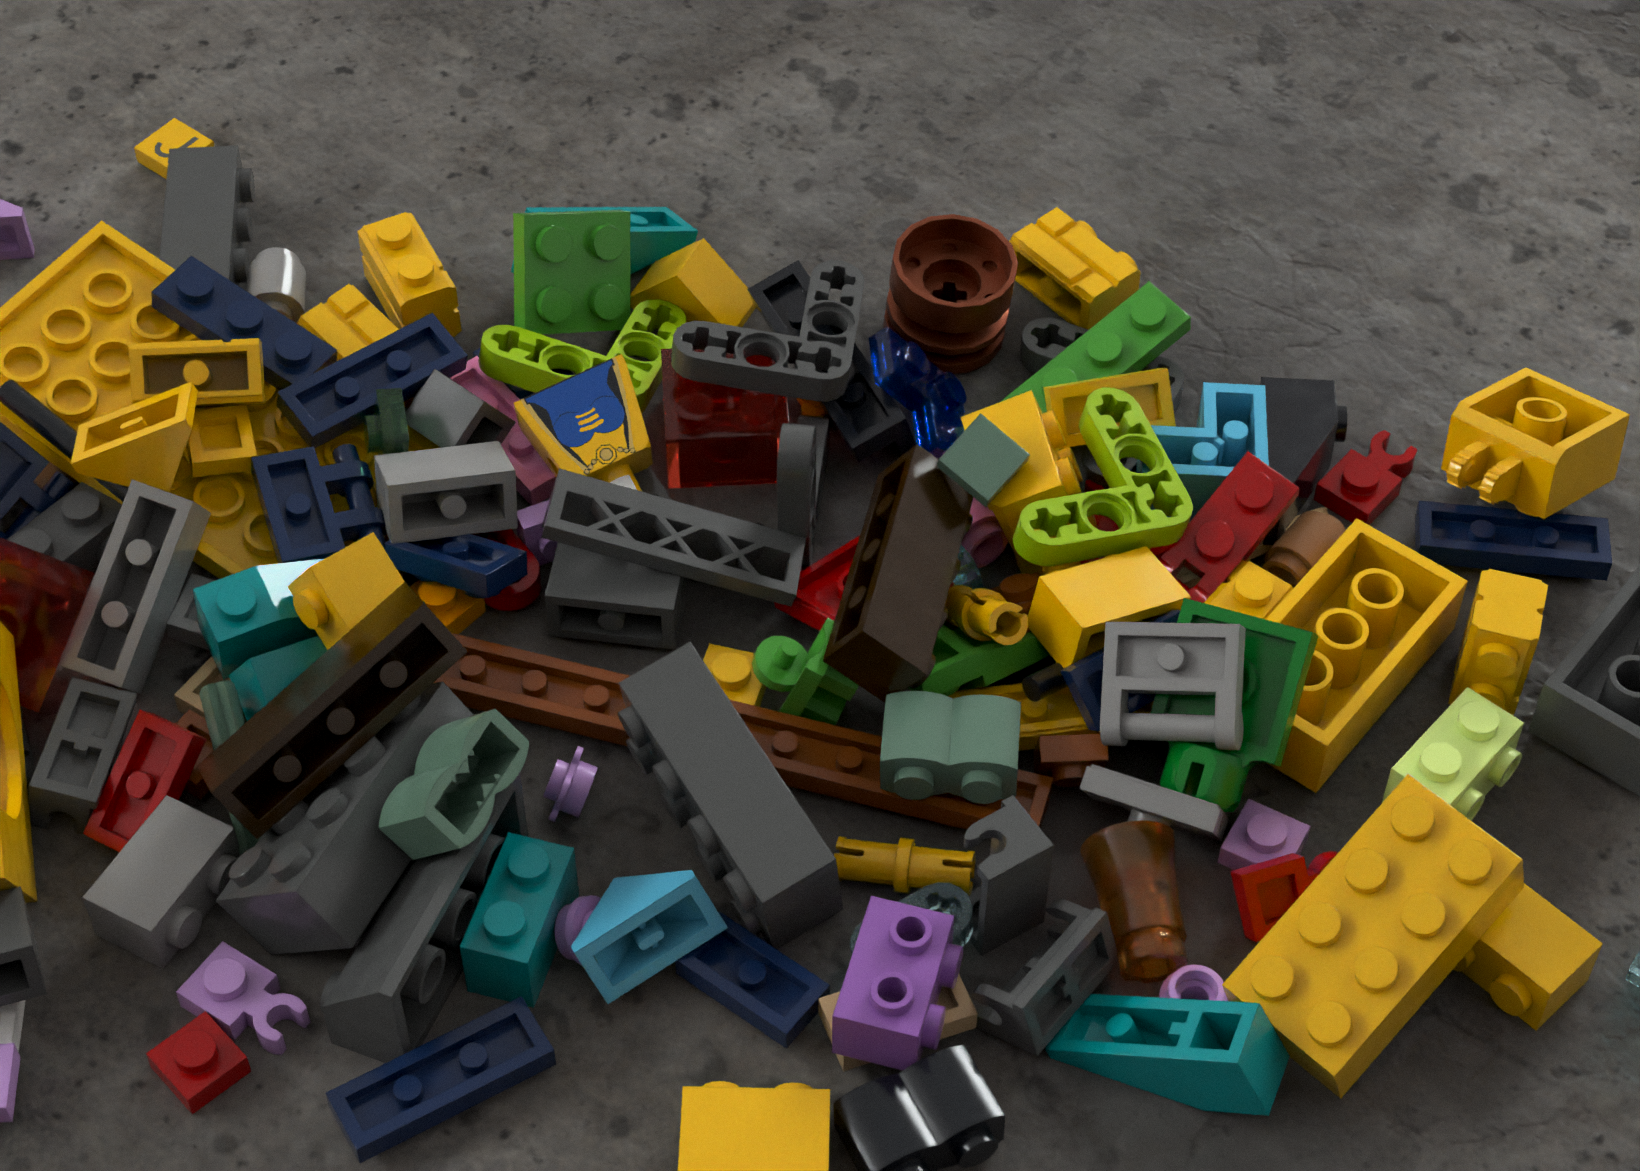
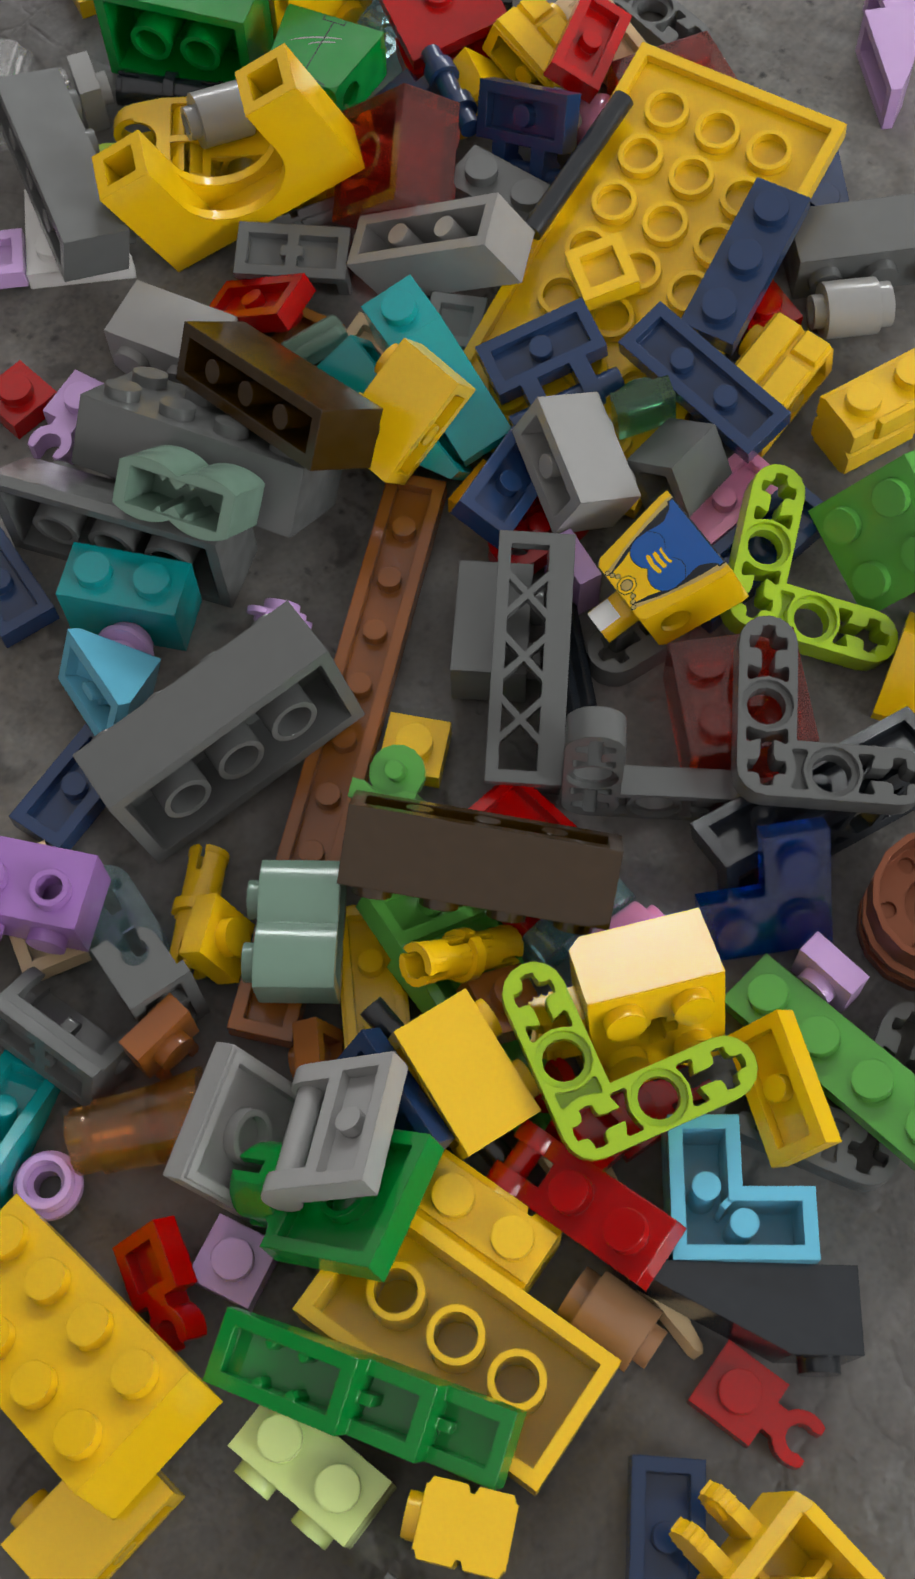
camera: 90 degrees right, 15 degrees up
yellow slope [71,381,198,493] -> none
yellow brick [129,338,265,408] -> none
sand green tile [937,413,1030,507] -> none
none -> dark orange plate [119,993,199,1083]
none -> yellow plate [178,893,255,985]
none -> green slope [202,1306,527,1490]
none -> lavender plate [791,931,870,1014]

